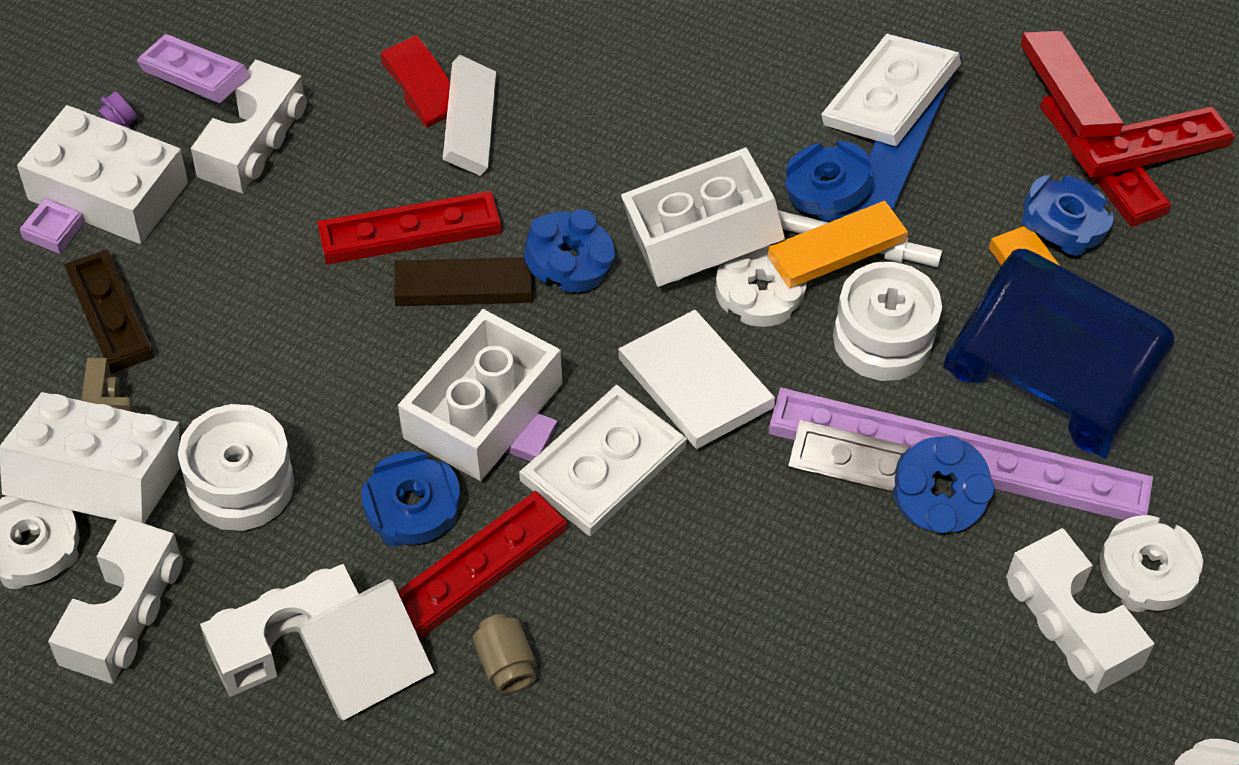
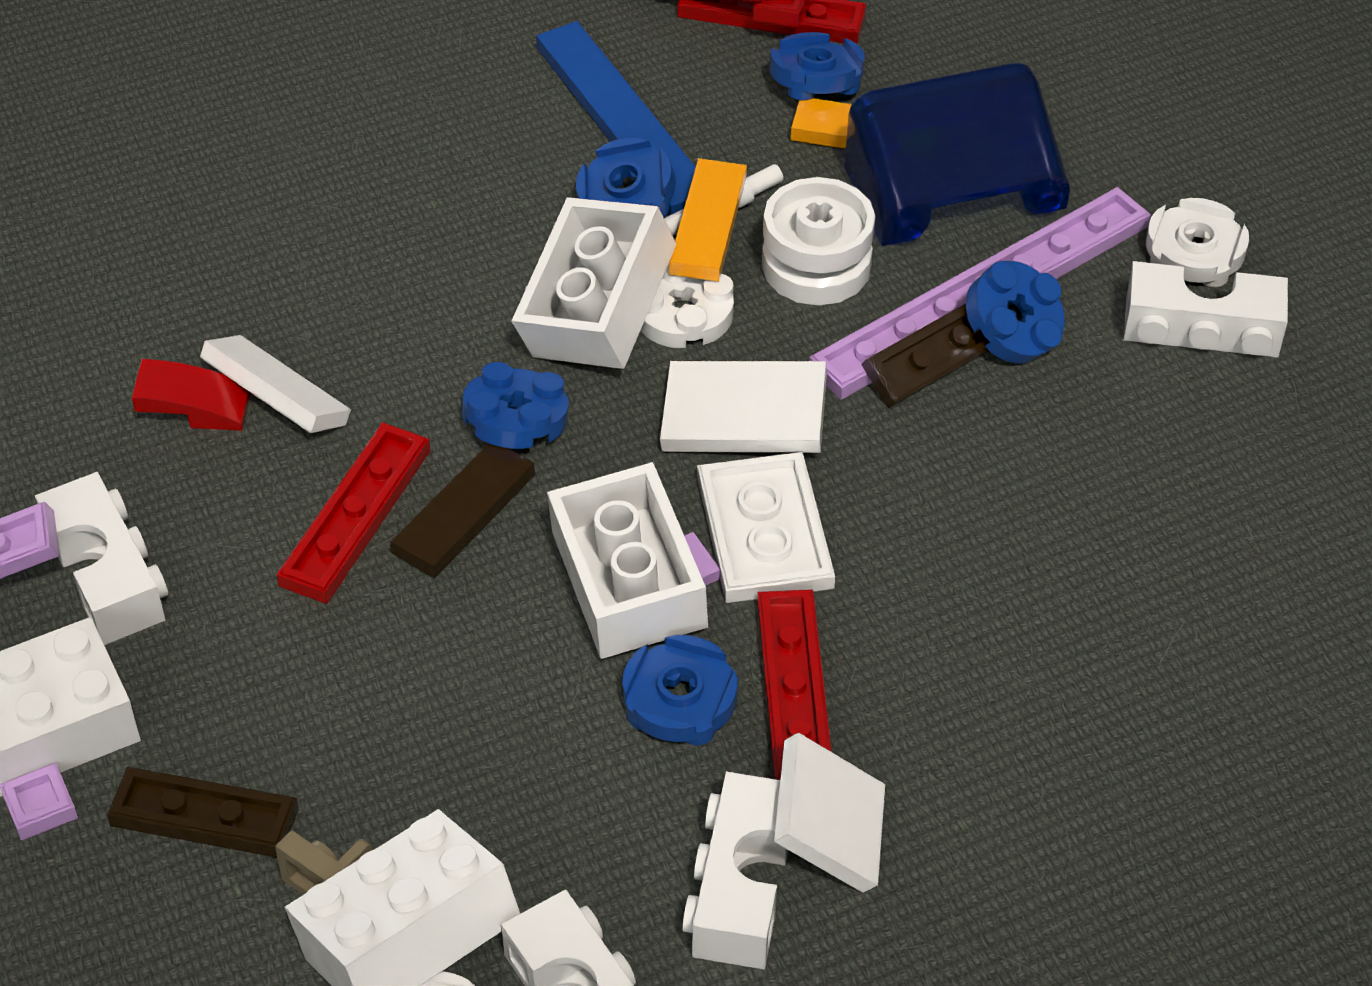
camera: 50 degrees left, 5 degrees down
white wheel [178,404,295,531] -> none
dark tan brick [472,614,537,695] -> none
white tile [821,34,961,146] -> none

